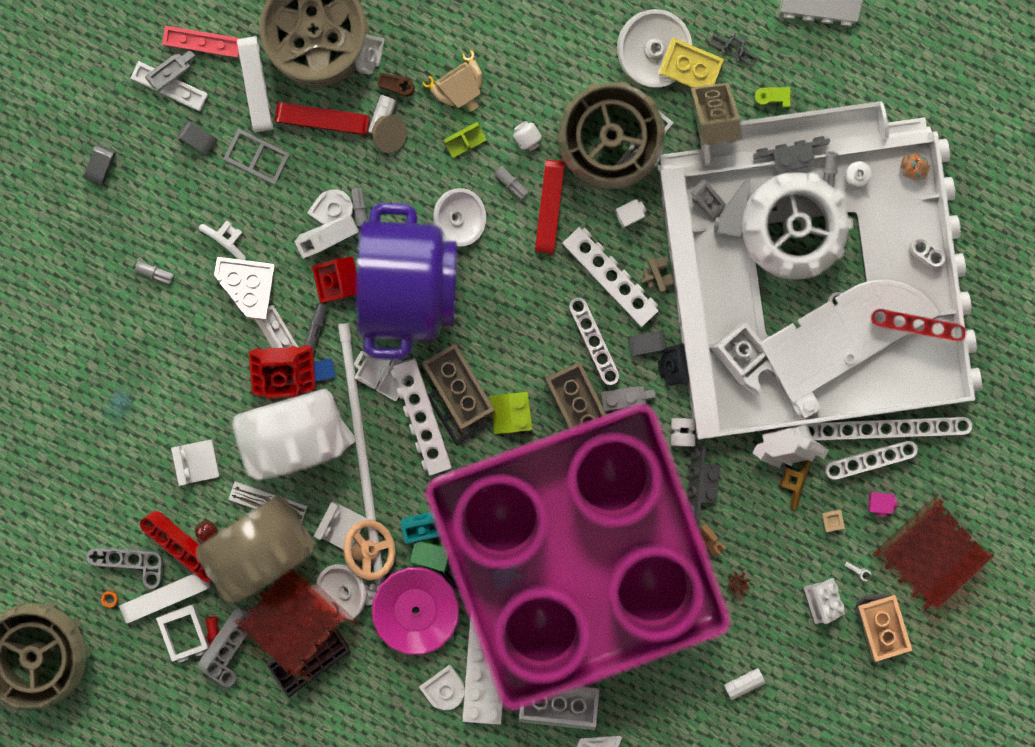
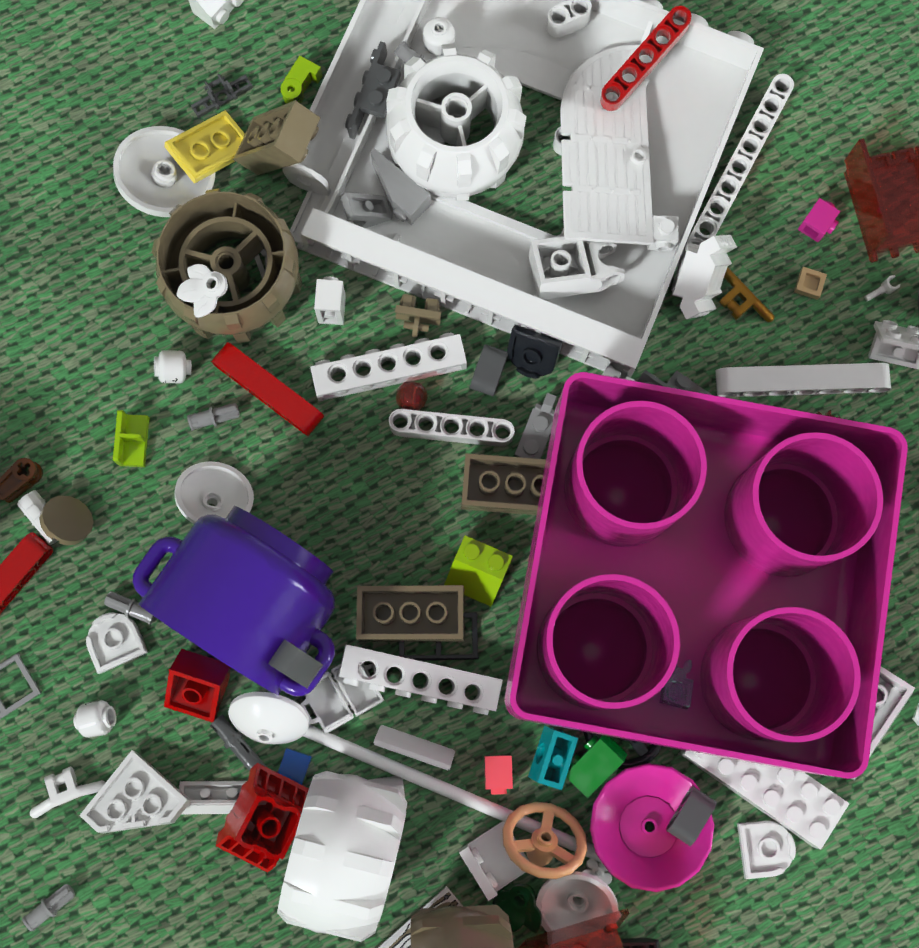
camera: 65 degrees left, 10 degrees down
white slope [294,214,358,258] -> none
tan torso [422,50,482,111] -> none
white beam [824,441,918,480] -> none
none -> white head [73,700,116,738]
none -> white plate [177,264,228,318]
none -> white dish [228,692,310,744]
none -> dark grey beam [268,639,323,689]
none -> white slope [373,725,455,770]
none -> clear red piece [395,381,428,411]
none -> coral brick [484,755,513,795]
none -> dark green plate [493,884,542,933]
none -> dark grey beam [666,786,717,846]
none -> white beam [715,363,891,397]

